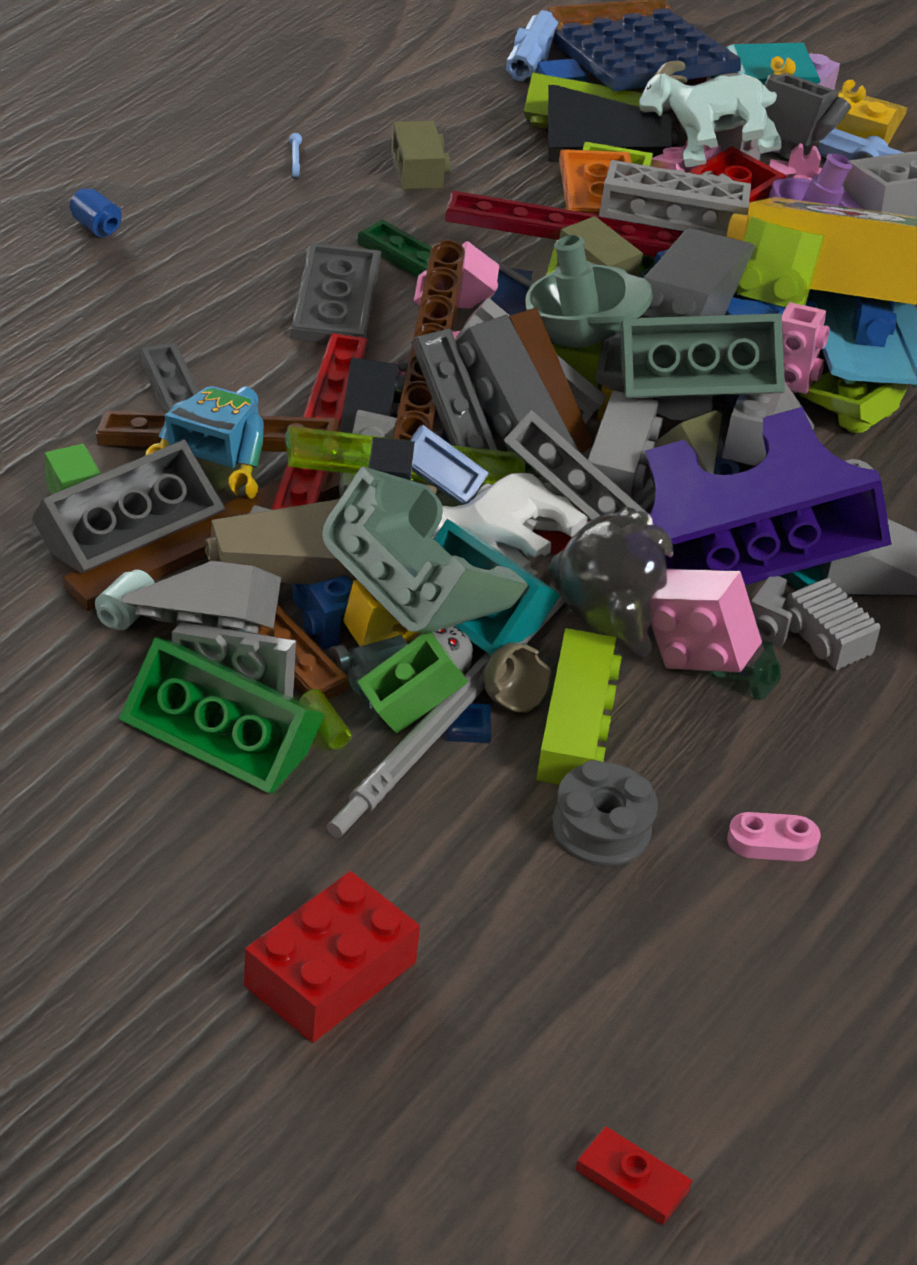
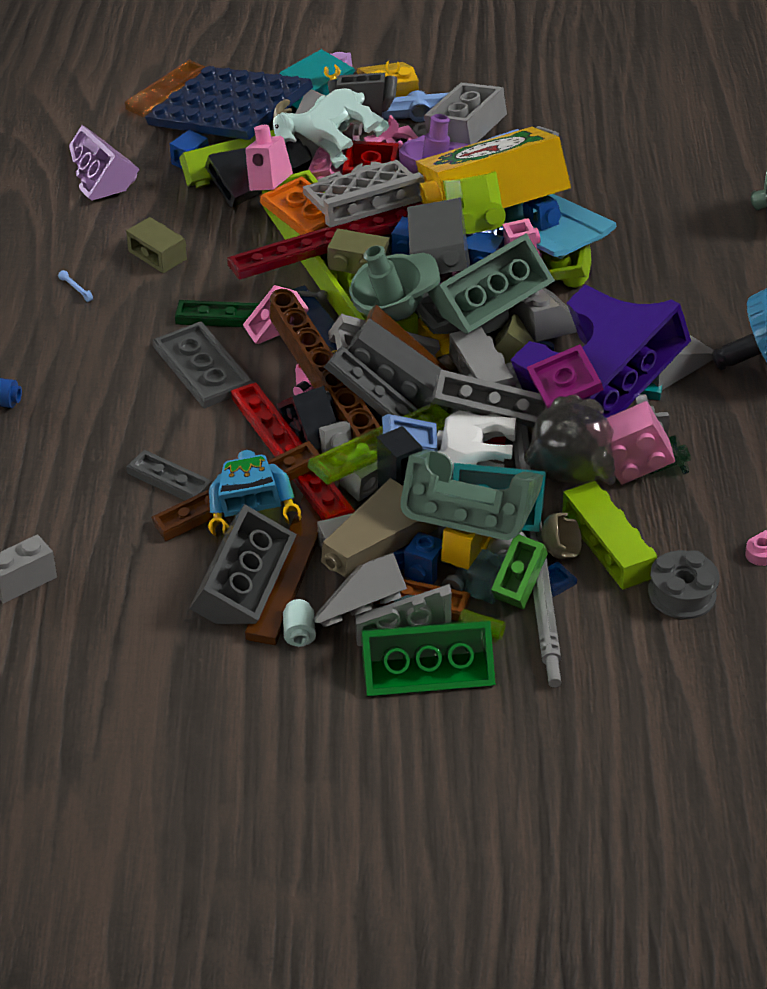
camera: 30 degrees left, 0 degrees up
bright green brick [45,443,101,494] -> none
red brick [244,870,420,1043] -> none
light blue piece [506,10,559,82] -> none
light grey brick [784,577,880,671] -> none
none -> lavender wedge [69,125,139,201]
none -> bright pink torso [245,125,293,191]
none -> magenta plate [527,344,604,413]

